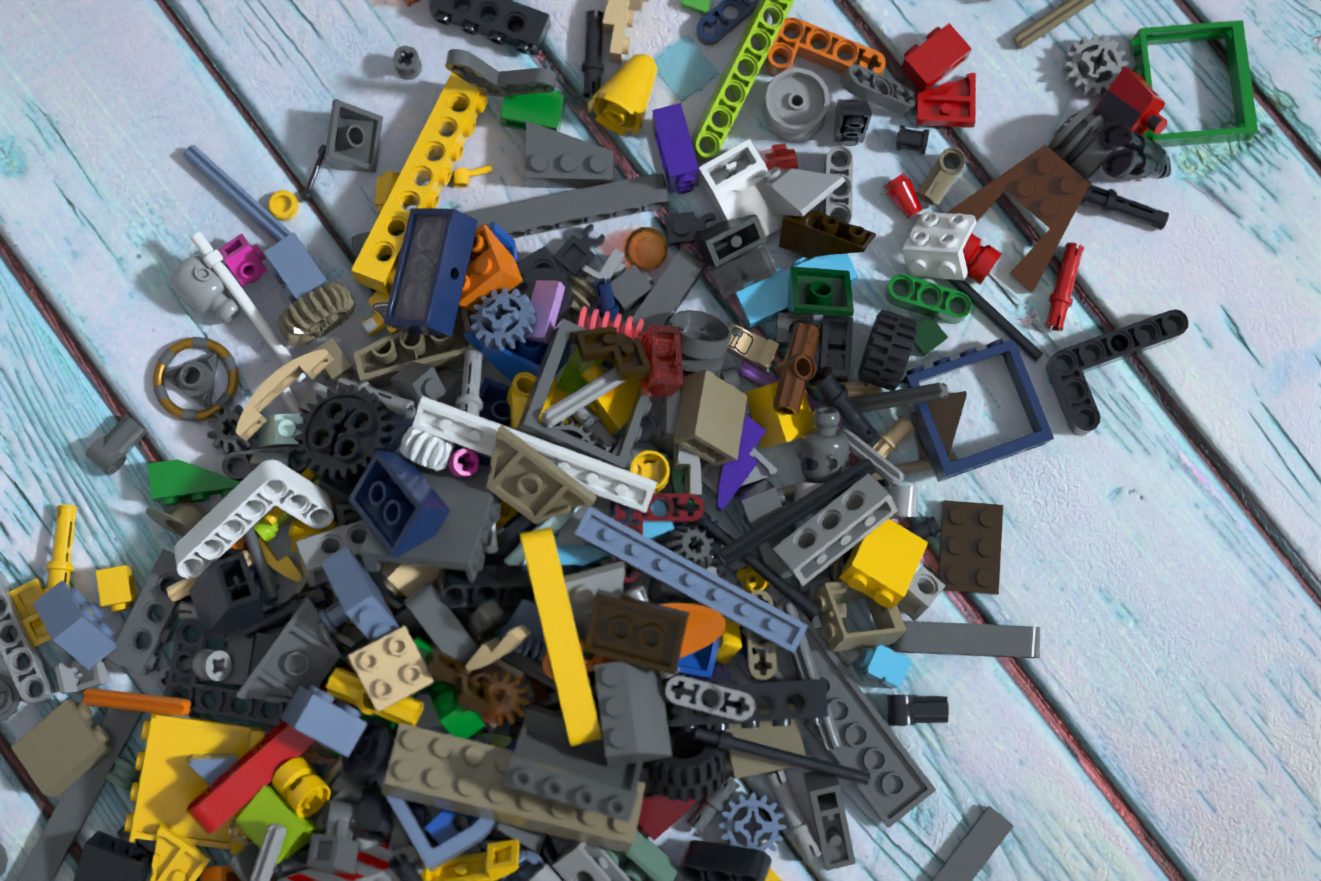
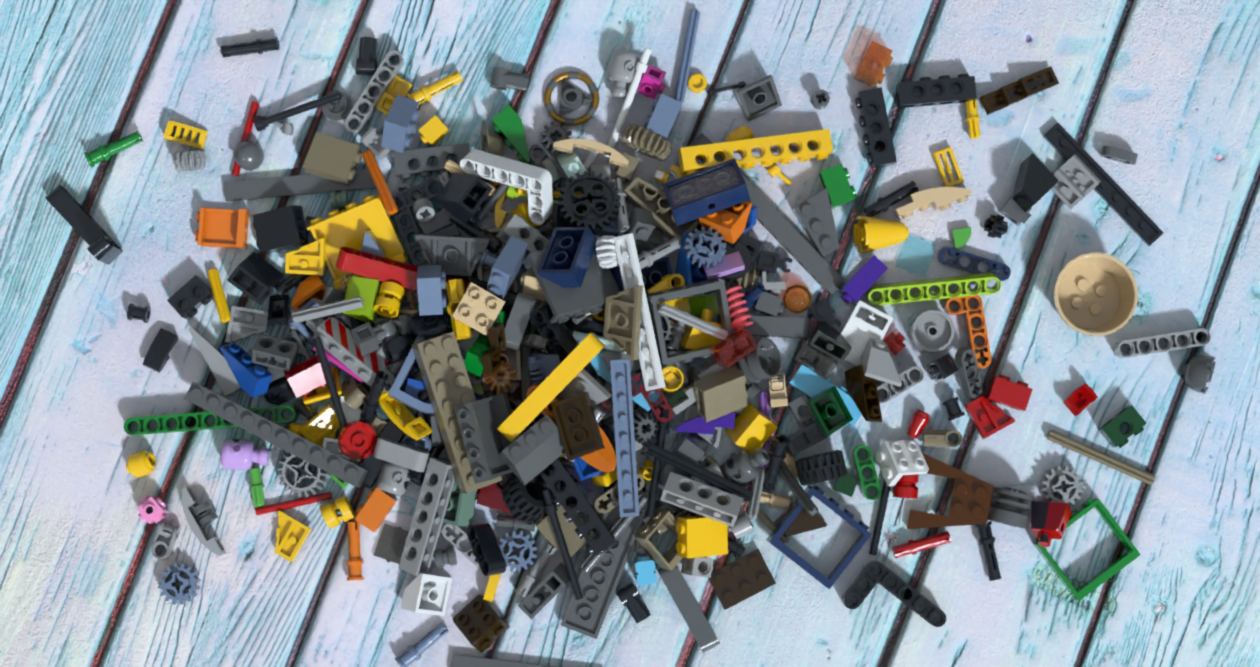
camera: 60 degrees right, 5 degrees up
dark grey beam [445,49,557,97] -> none
dark pink bush [448,448,479,477] -> none
tan slope [465,624,531,671] -> none
dark brown plate [575,327,651,381] -> none
light grey beam [665,676,756,721] -> none
reddish brown piece [773,322,819,416] -> none
black piece [1100,122,1171,179] -> none

